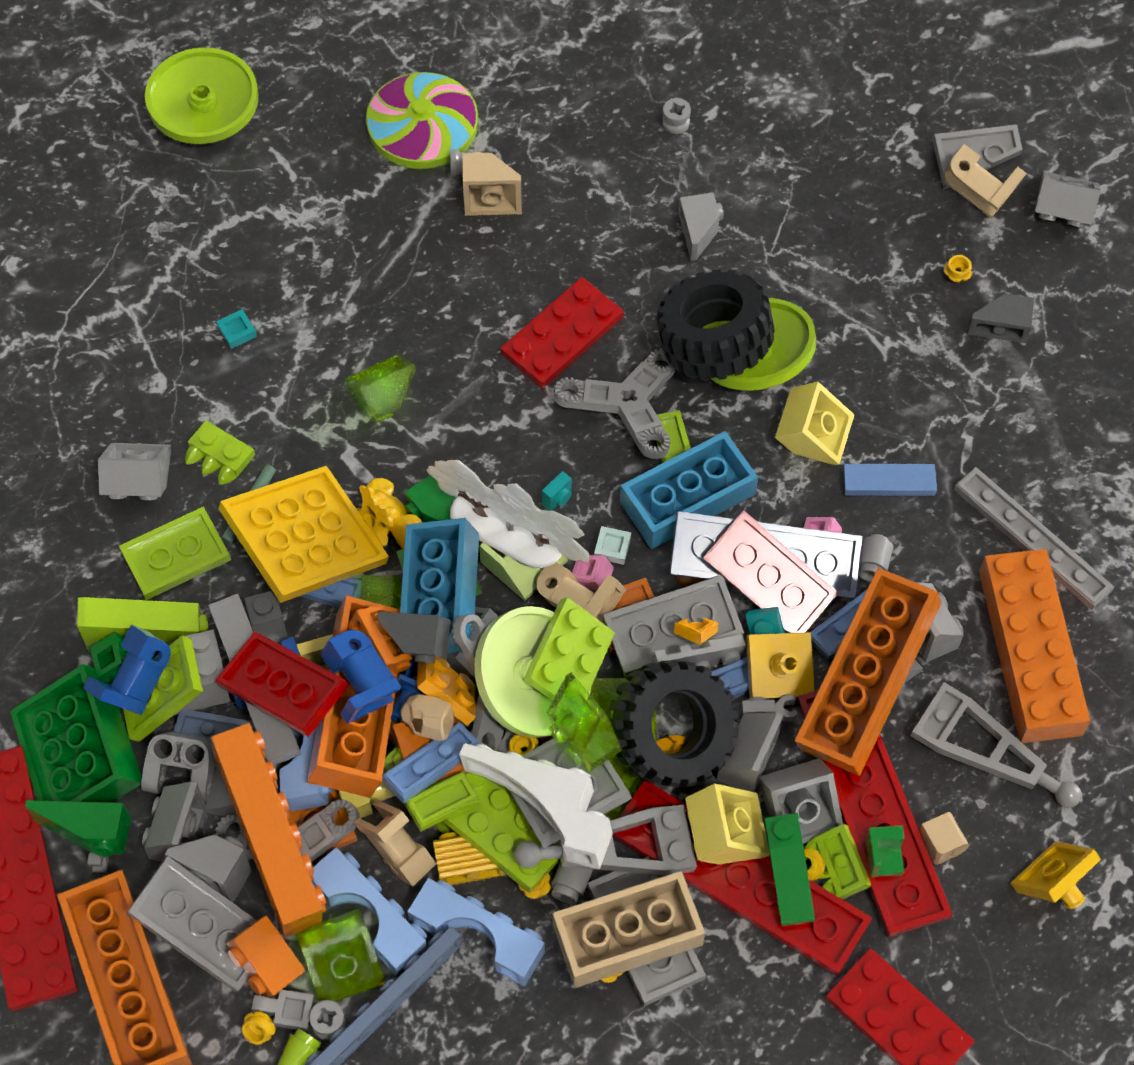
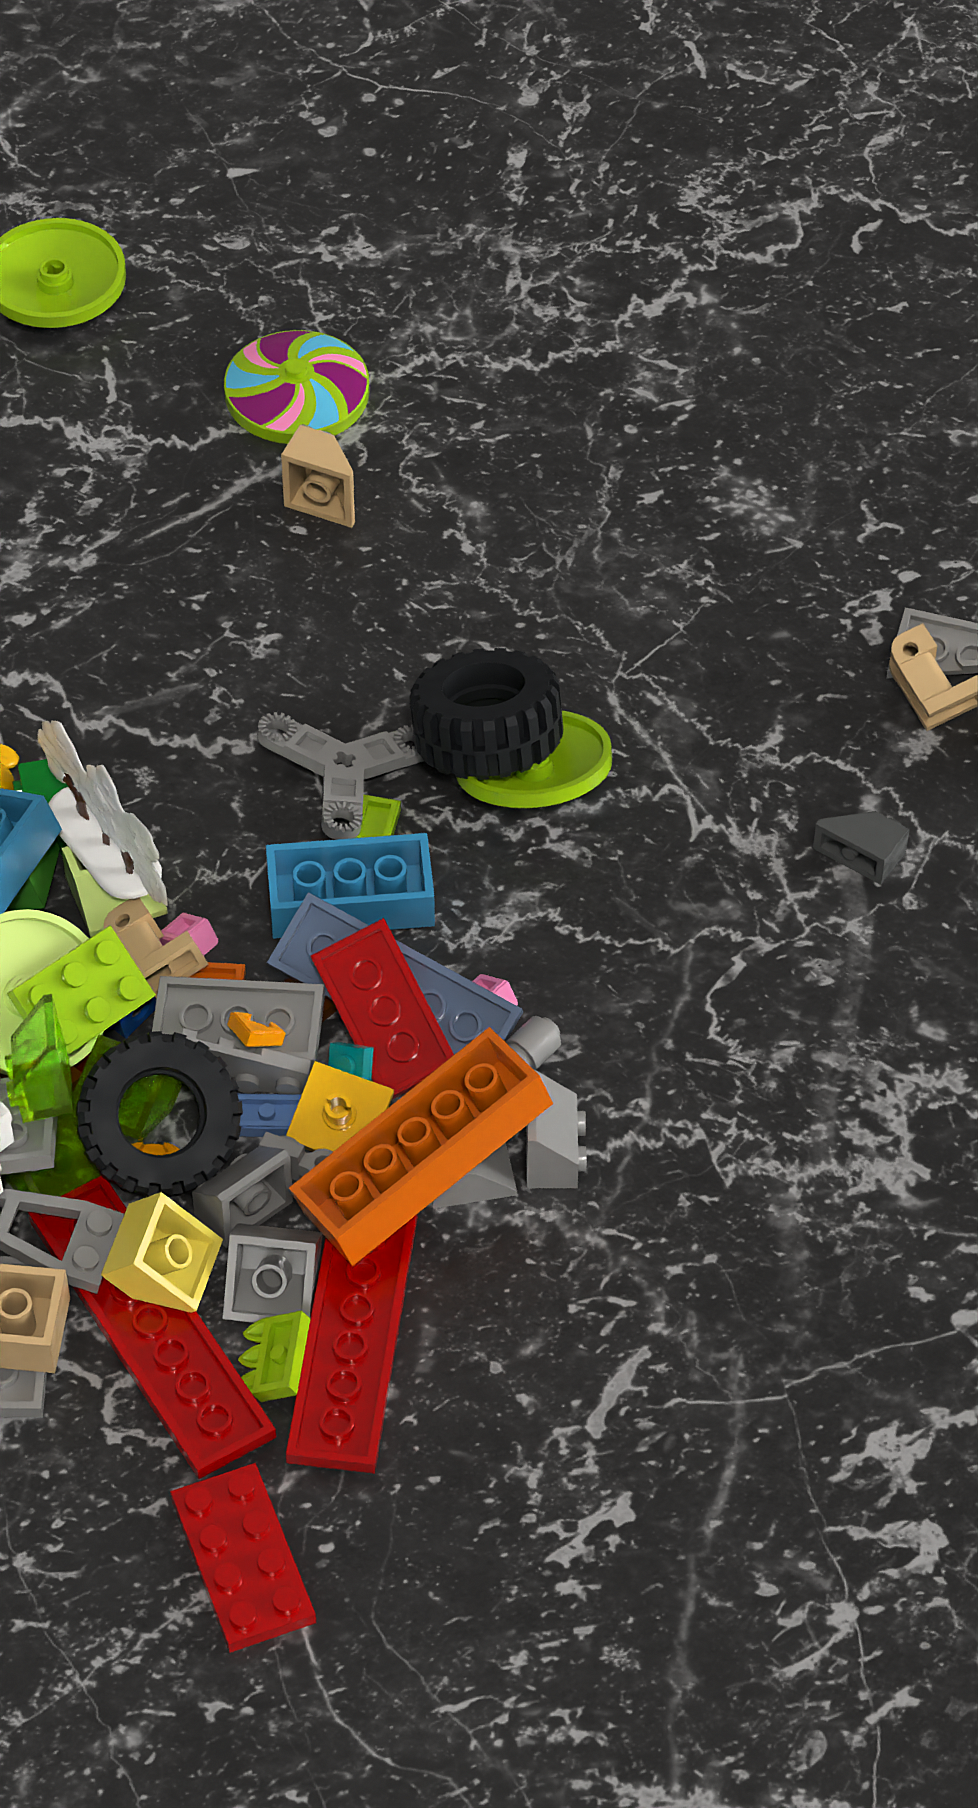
camera: 25 degrees right, 10 degrees down
clear neon green slope [344,354,416,421] -> none
red plate [500,277,624,389] -> none
teal plate [542,471,572,511] -> none
light aqua plate [594,526,631,565] -> none
light grey wheel [662,98,691,134] -> none
light grey slope [679,192,723,261] -> none
green slope [765,813,815,926] -> none
light yellow slope [775,382,854,465] -> none
yellow plate [804,849,825,882] -> none
medium blue tile [843,464,937,496] -> none
green panel [865,826,904,877] -> none
light grey plate [910,682,1082,808] -> none
tan piece [919,812,969,865] -> none
yellow plate [944,255,972,282] -> none
light grey tile [954,467,1114,610] -> none
orange brick [979,549,1091,743] -> none
yellow tile [1011,841,1101,909] -> none

